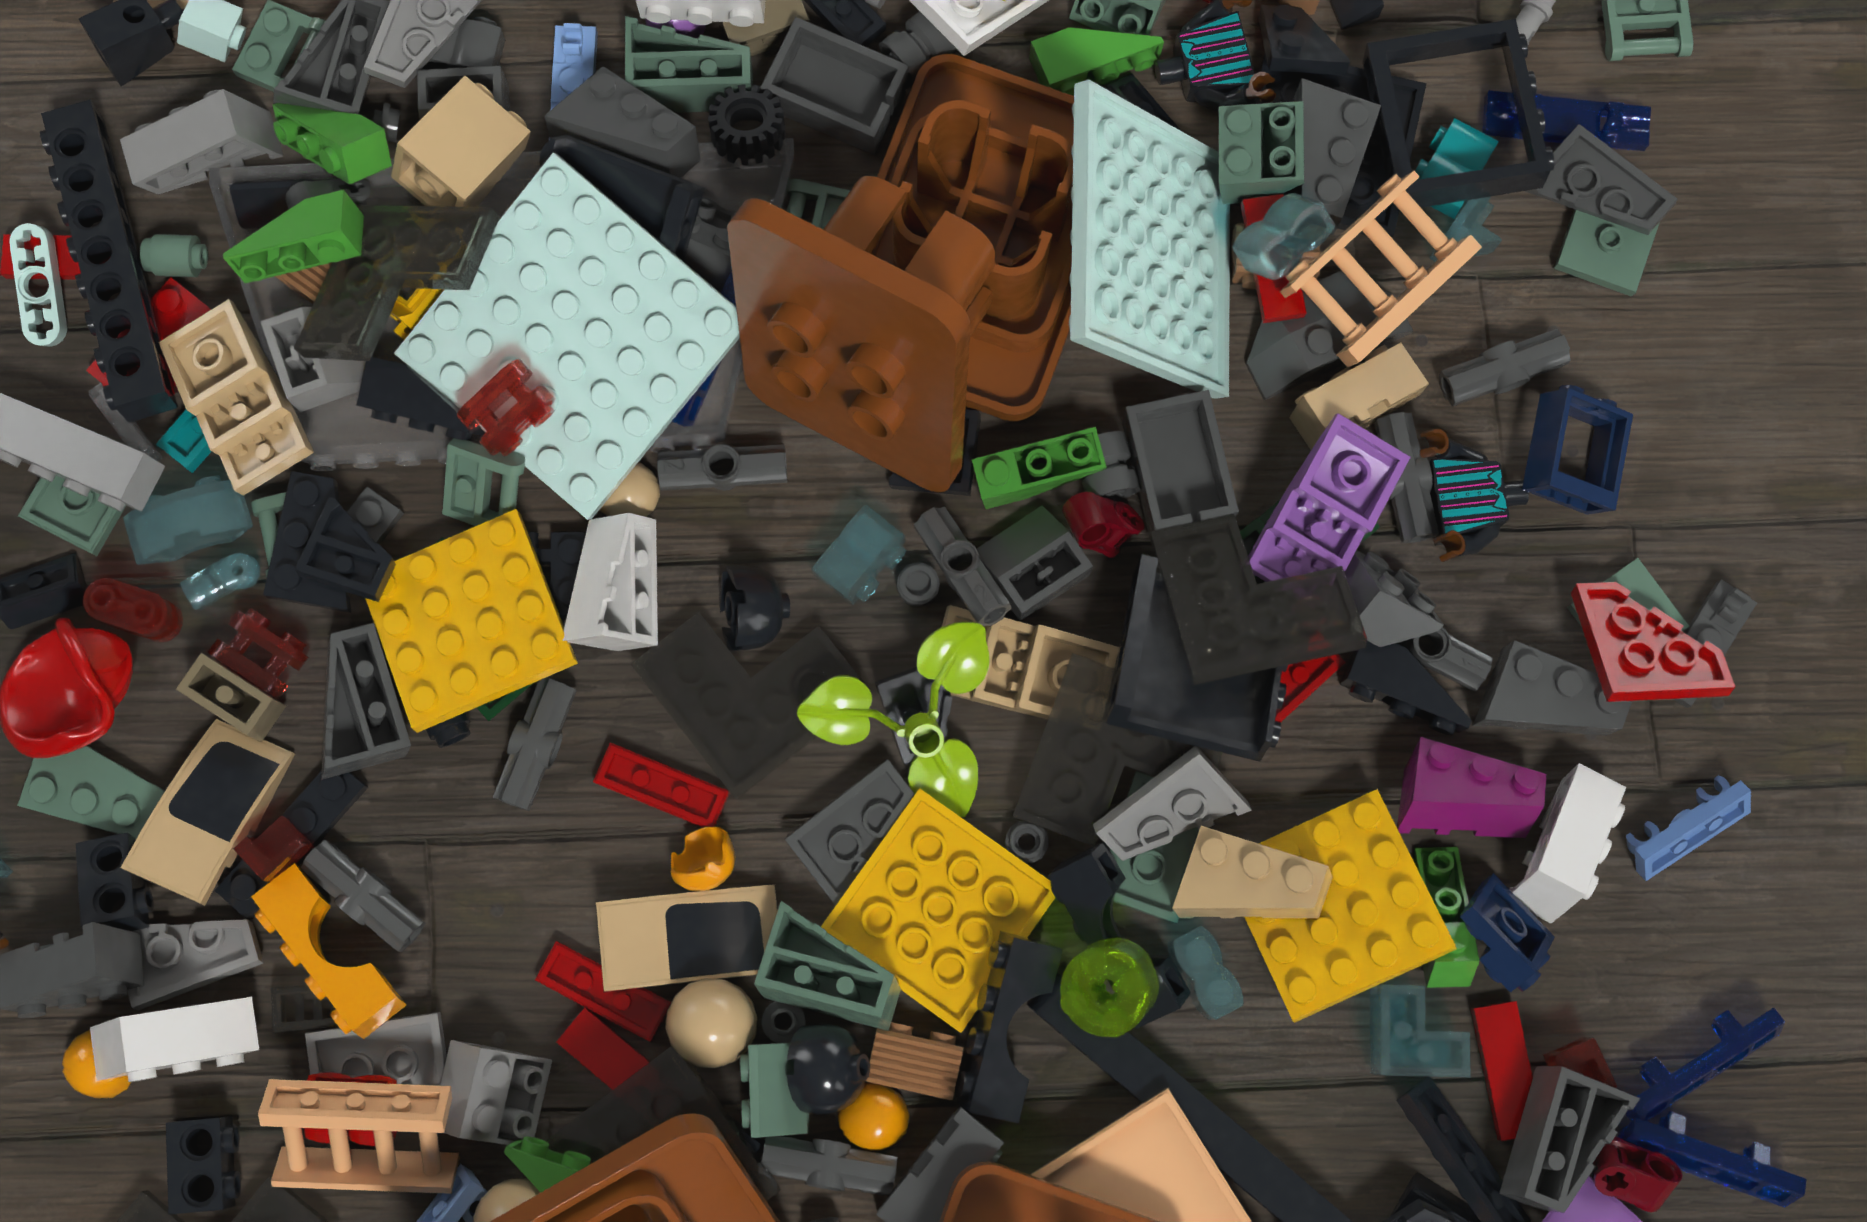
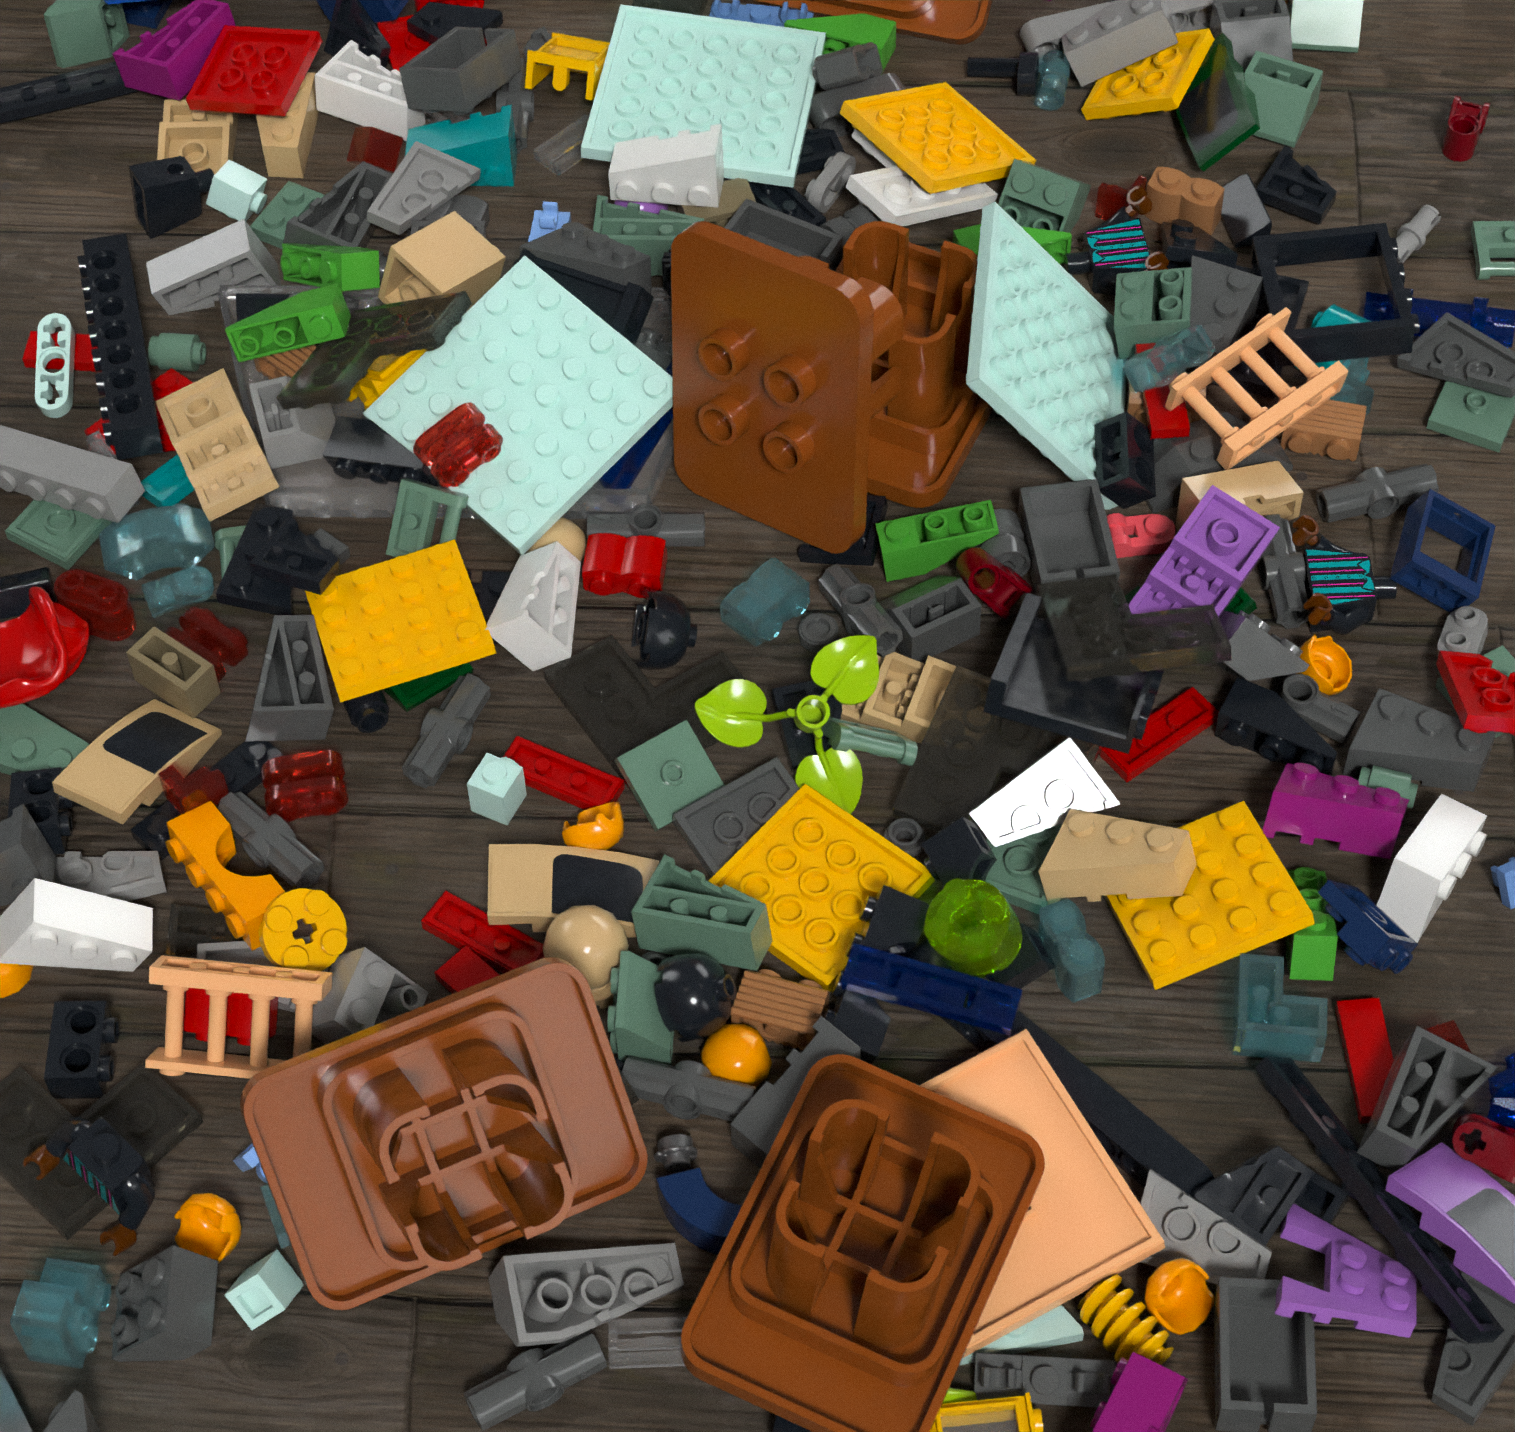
camera: 10 degrees right, 25 degrees down
none -> yellow plate [258,888,347,971]
none -> clear red brick [261,750,348,822]
none -> light aqua brick [467,753,527,825]
none -> red brick [582,533,668,598]
none -> sand green plate [614,720,725,832]
none -> sand green plate [821,717,918,766]
none -> clear blue hinge [841,943,1023,1035]
none -> black brick [1094,412,1156,509]
none -> coral plate [1106,513,1175,558]
none -> medium nougat brick [1281,399,1367,462]
none -> light orange hair [1295,635,1352,696]
none -> sand green brick [1358,765,1418,808]
none -> light grey plate [1437,606,1488,655]

